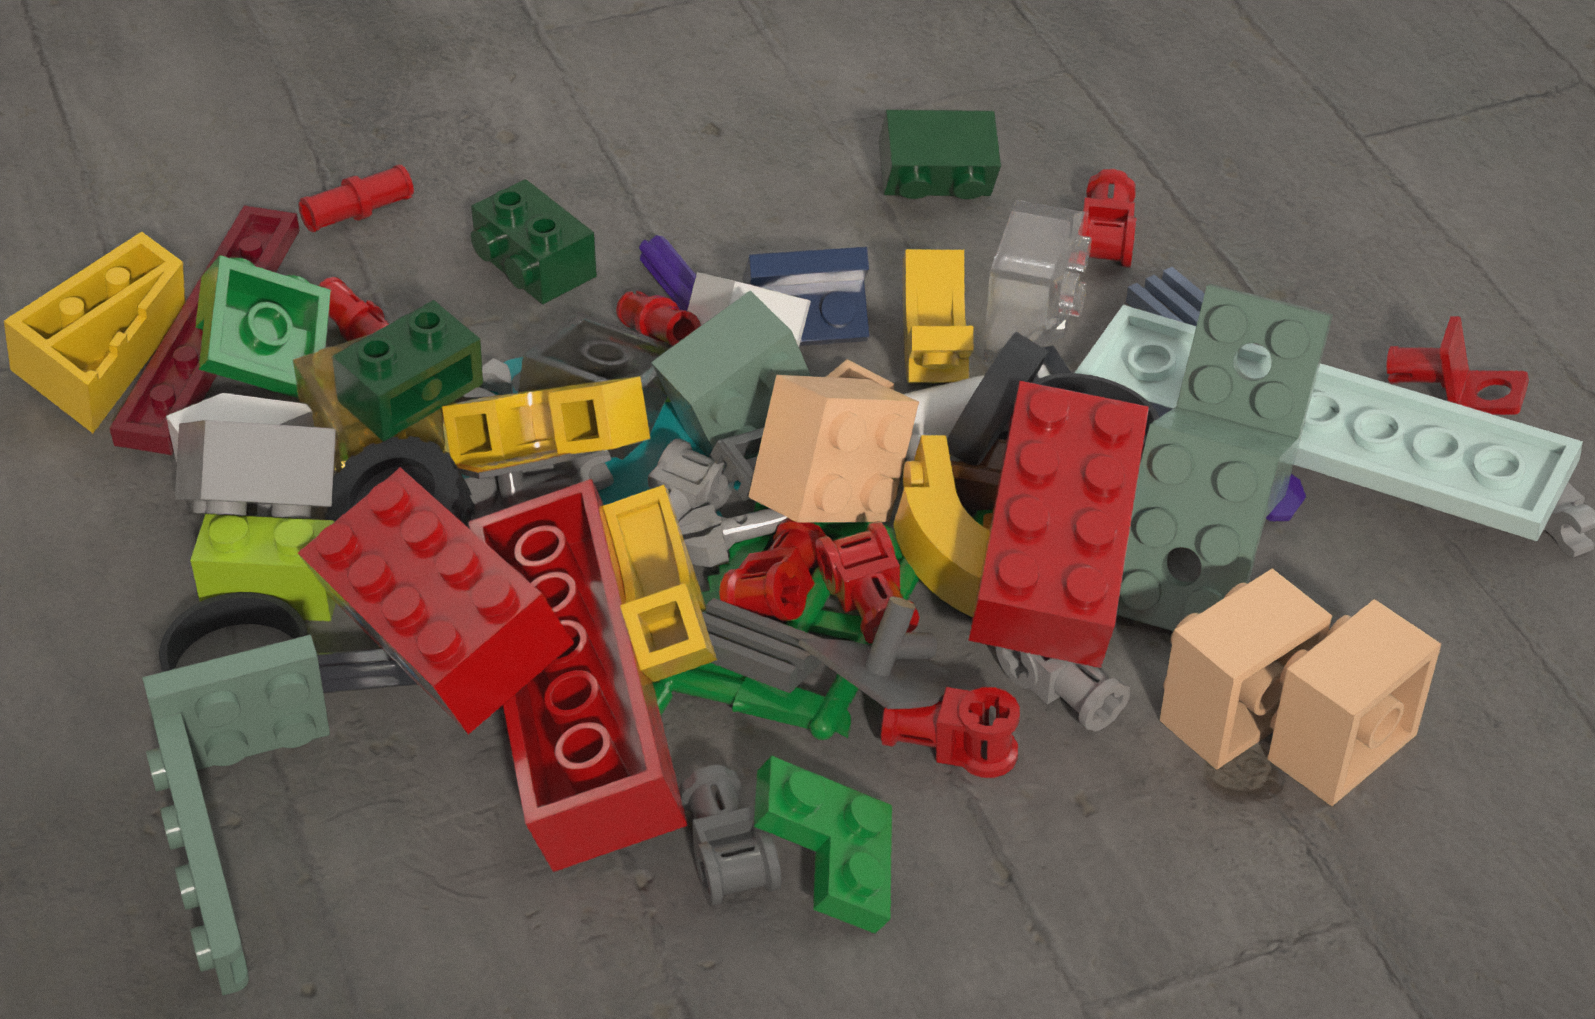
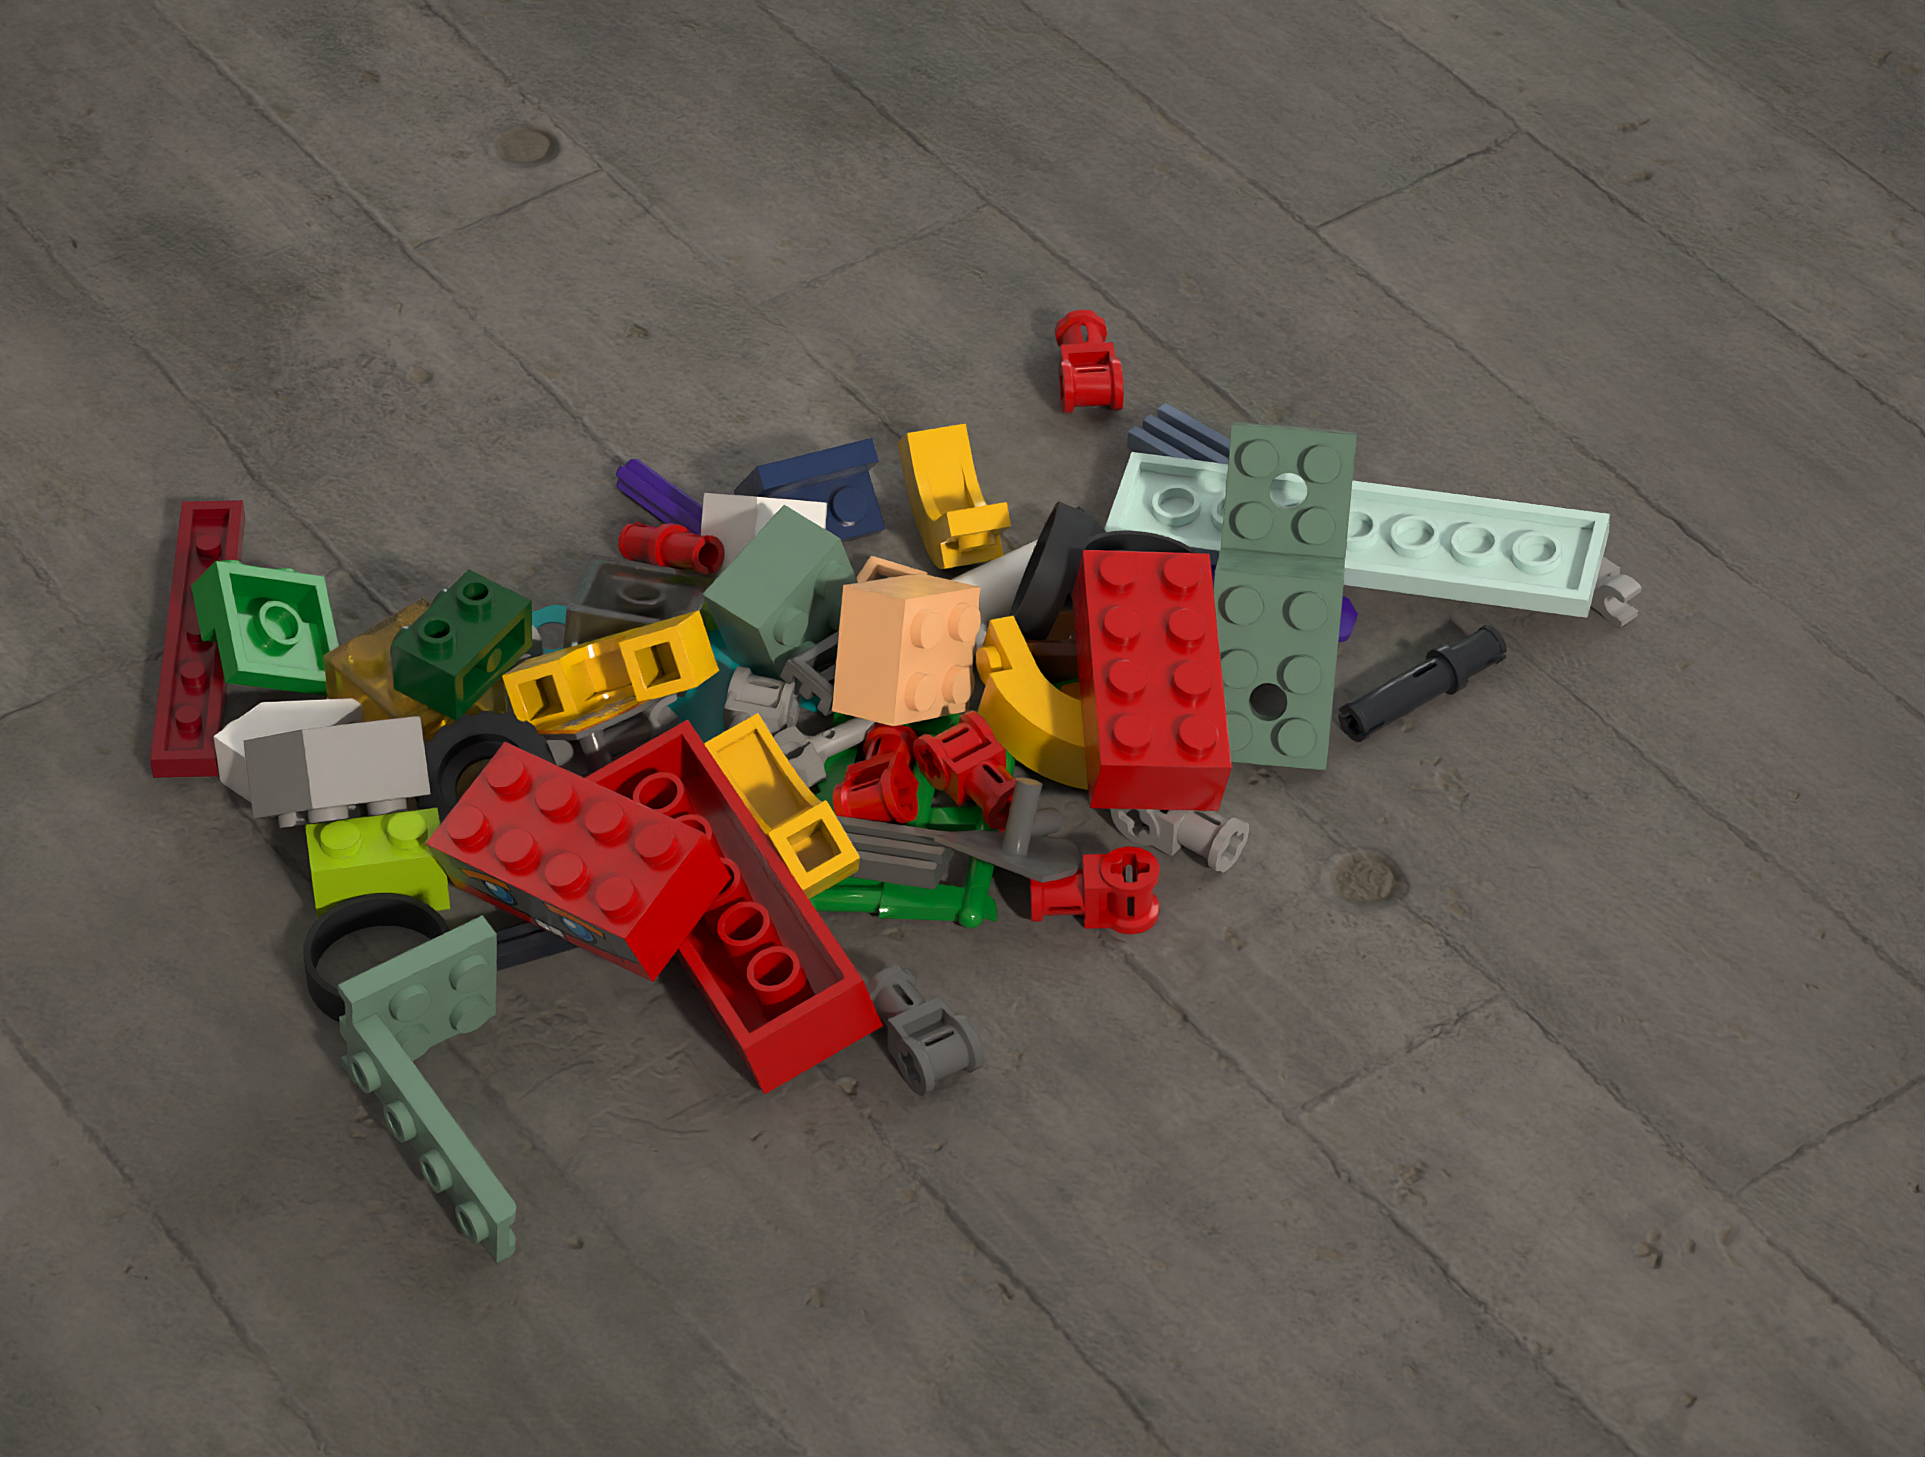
camera: 15 degrees left, 0 degrees up
yellow wedge [4,232,185,433] -> none
red pin [298,164,414,233] -> none
red pin [318,277,389,344] -> none
dark green brick [471,179,597,305] -> none
green plate [754,755,892,934] -> none
dark green brick [878,110,1001,199] -> none
clear slope [983,200,1092,364] -> none
light nougat brick [1159,568,1332,770] -> none
light nougat brick [1268,599,1441,806] -> none
red bracket [1387,316,1529,415] -> none
none -> black pin [1338,625,1507,742]

